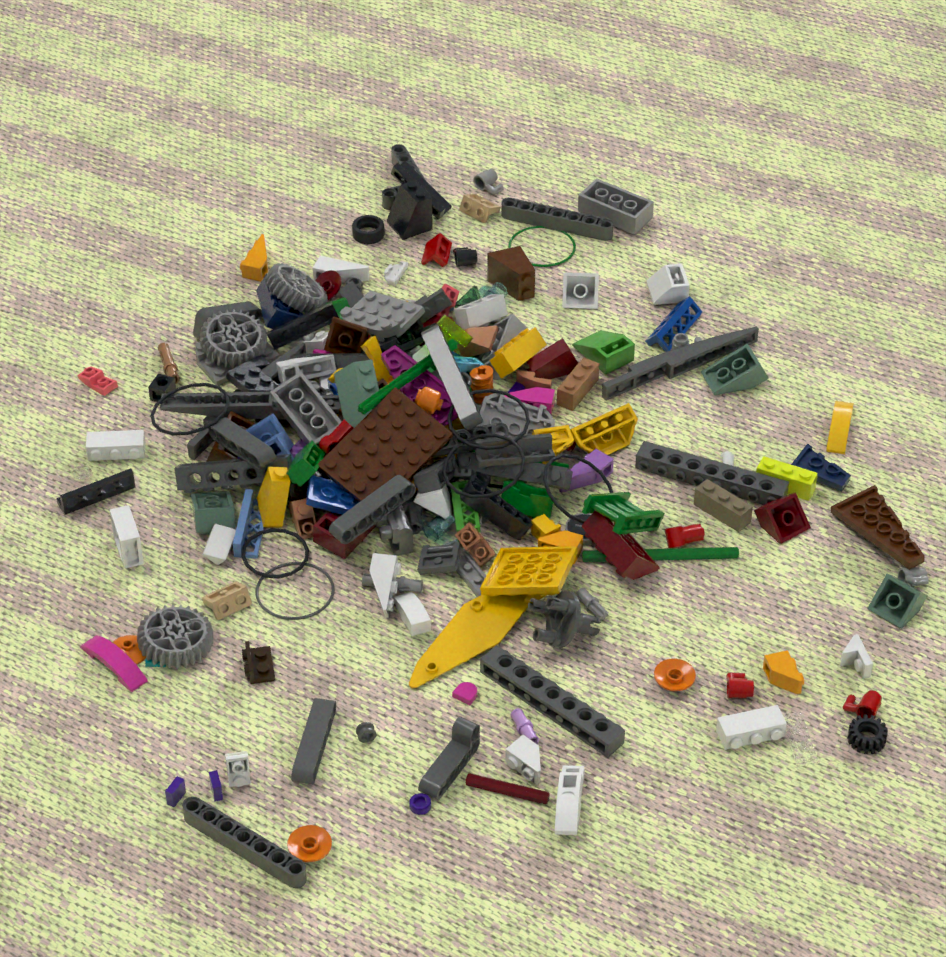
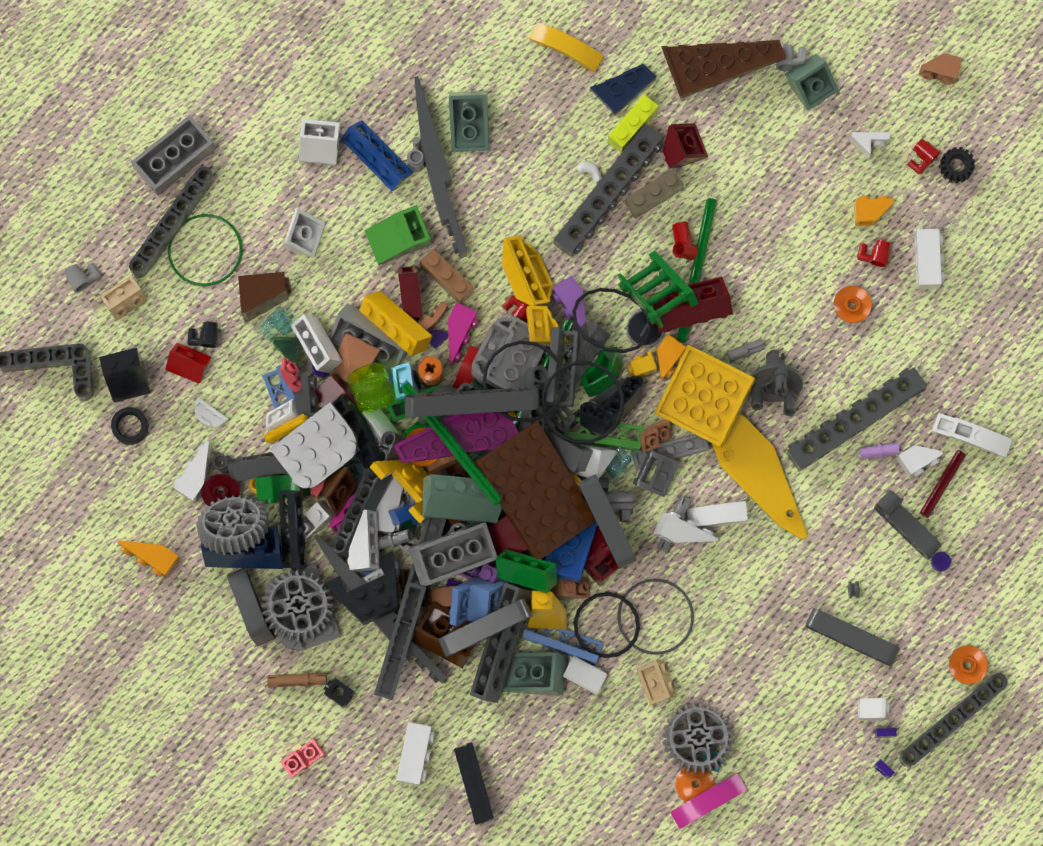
camera: 75 degrees left, 35 degrees up
white window [110,505,144,569] -> none
black piece [150,383,230,436] -> none
dark brown bracket [242,641,275,684] -> none
red piece [319,420,354,454] -> none
black panel [391,161,452,219] -> none
orange head [414,387,443,415] -> none
dark pink tile [452,682,477,705] -> none

